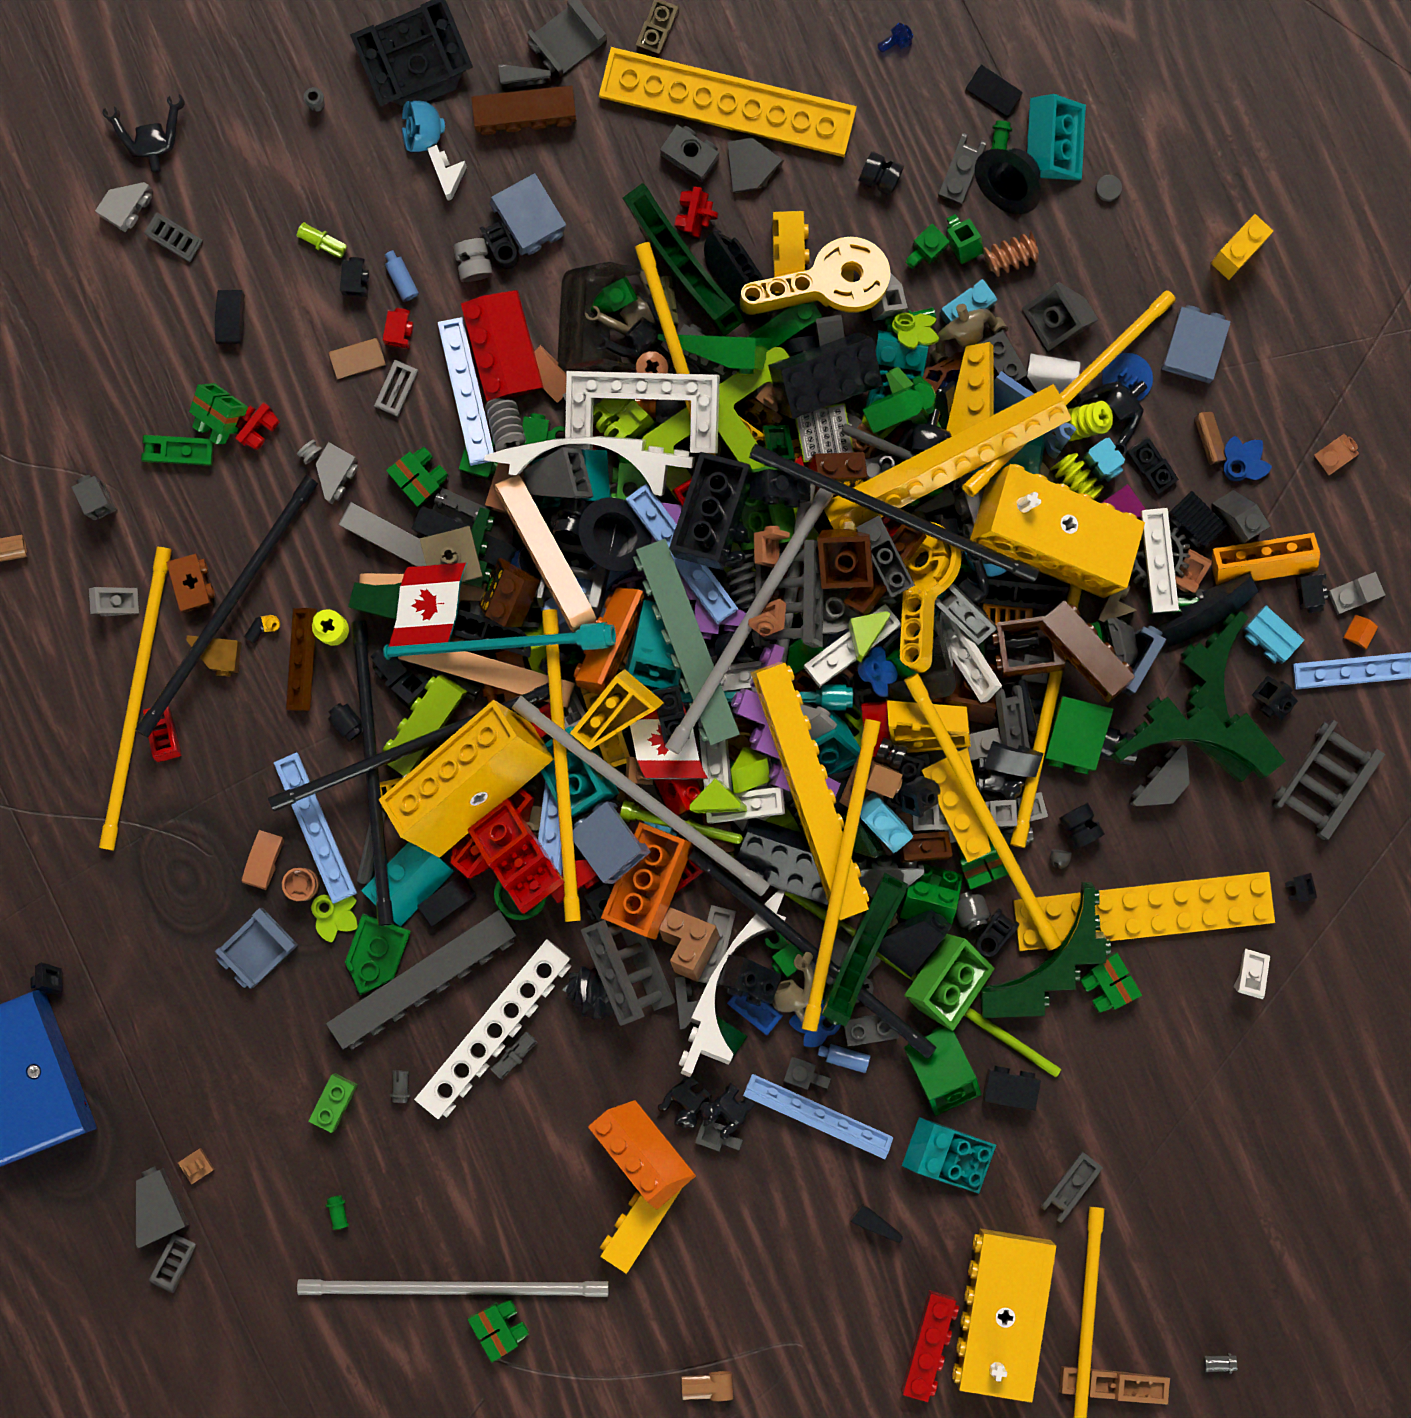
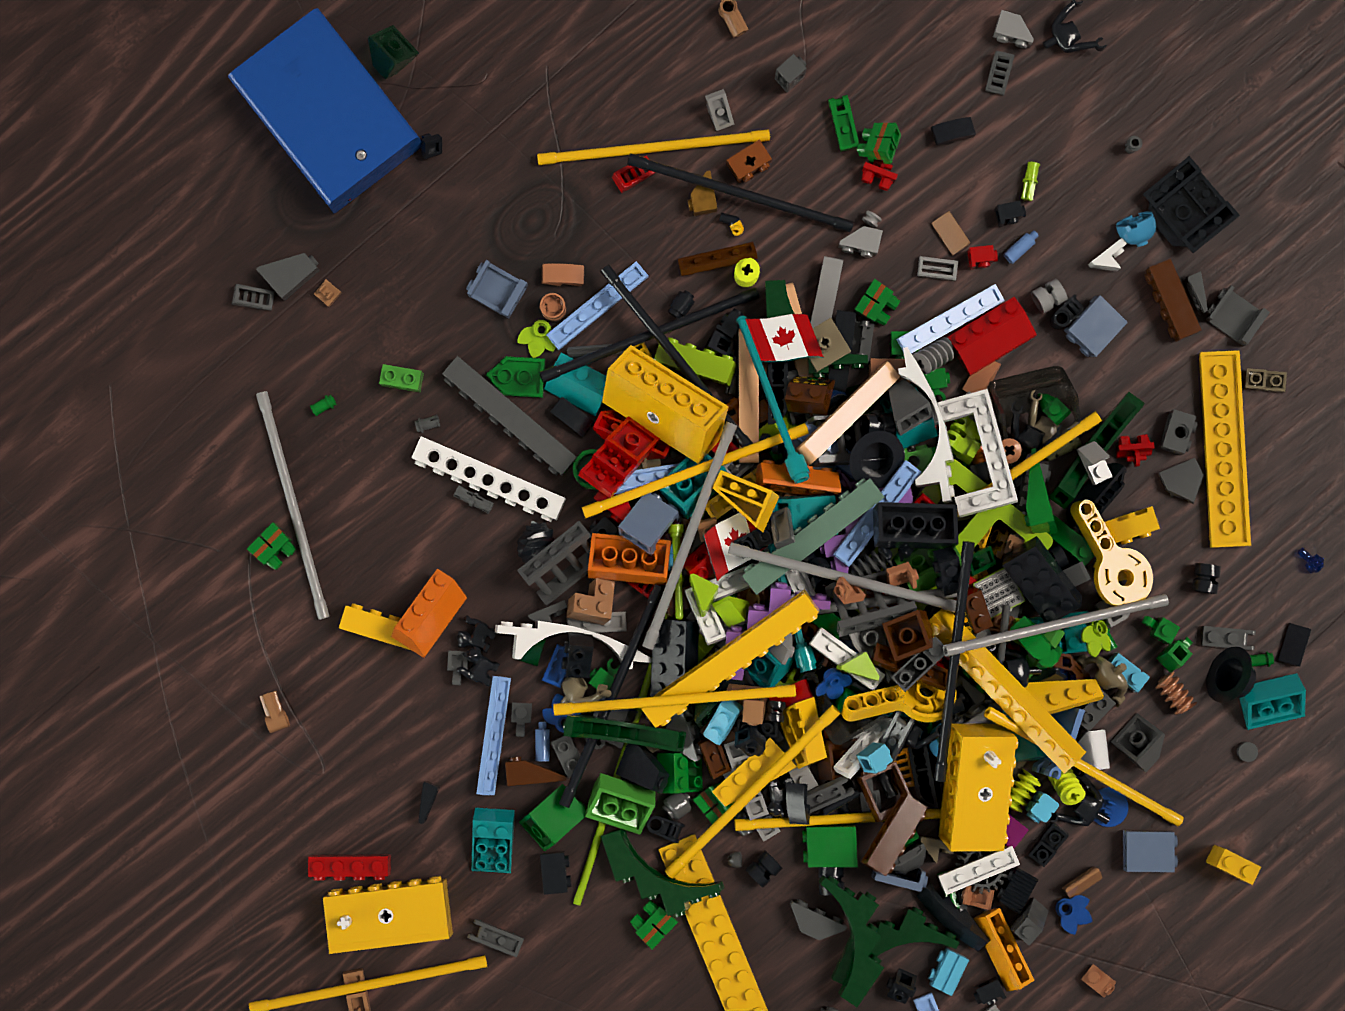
camera: 70 degrees right, 0 degrees up
none -> reddish brown slope [505,756,567,786]
none -> dark grey tile [770,507,795,549]
none -> medium azure brick [856,742,893,774]
none -> light grey piece [943,594,1169,657]
none -> light grey slope [1076,441,1112,485]

